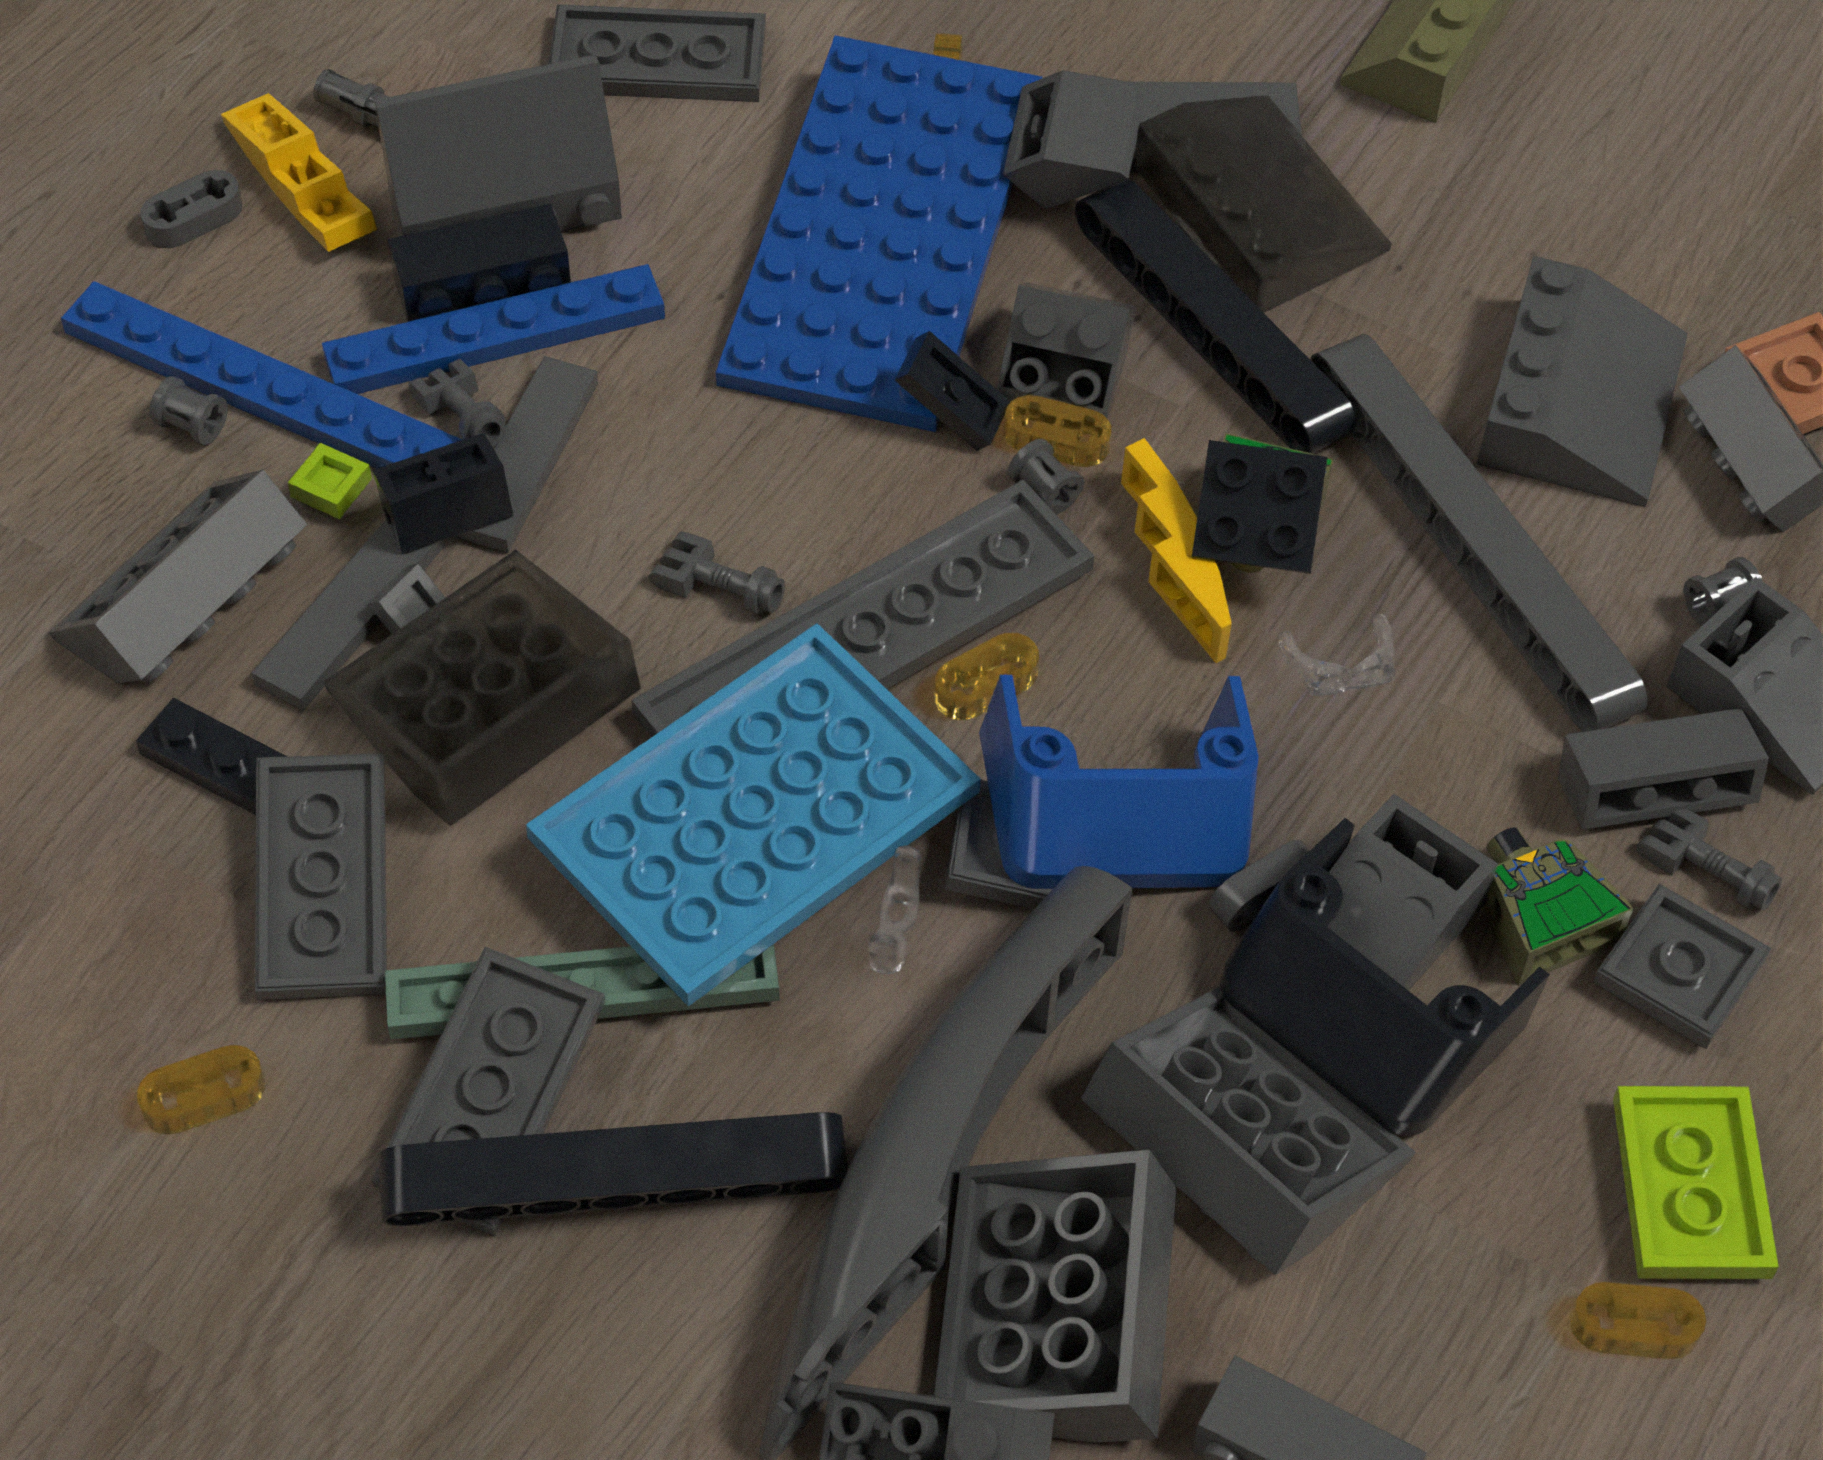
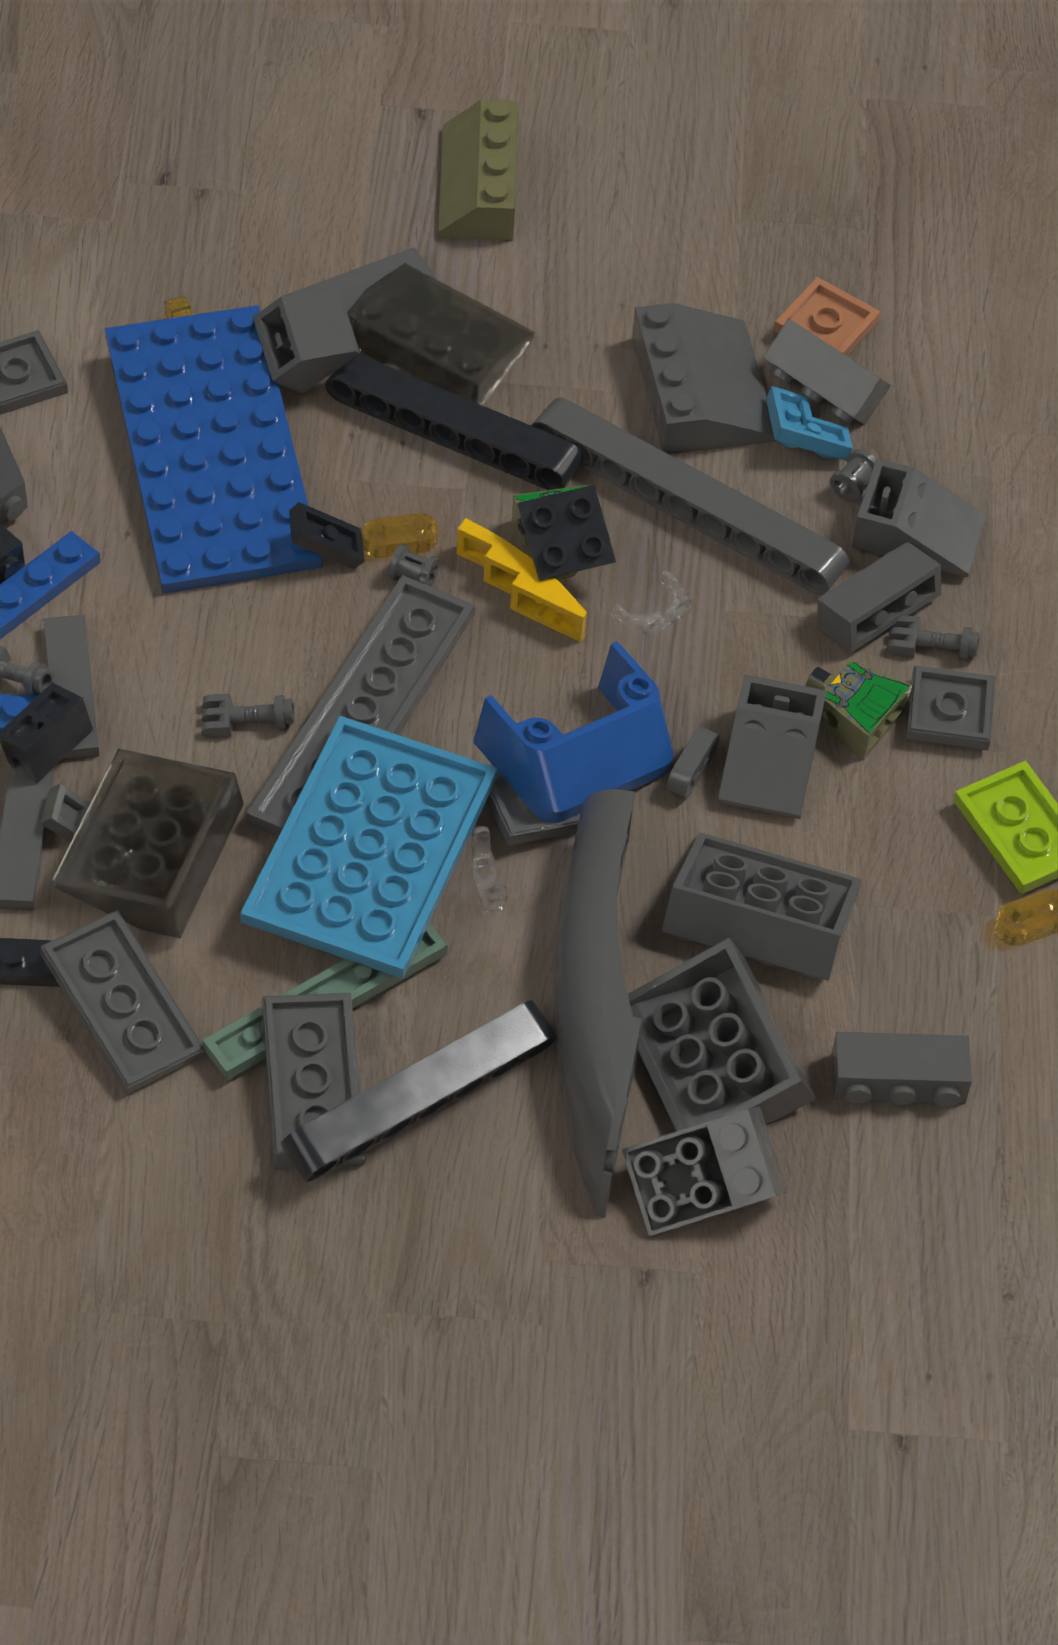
camera: 30 degrees left, 0 degrees up
clear yellow beam [137,1045,266,1135] -> none
clear yellow beam [935,633,1039,720] -> none
dark grey slope [997,282,1137,421] -> none
black windscreen [1220,818,1550,1136] -> none
none -> dark azure plate [766,386,853,461]

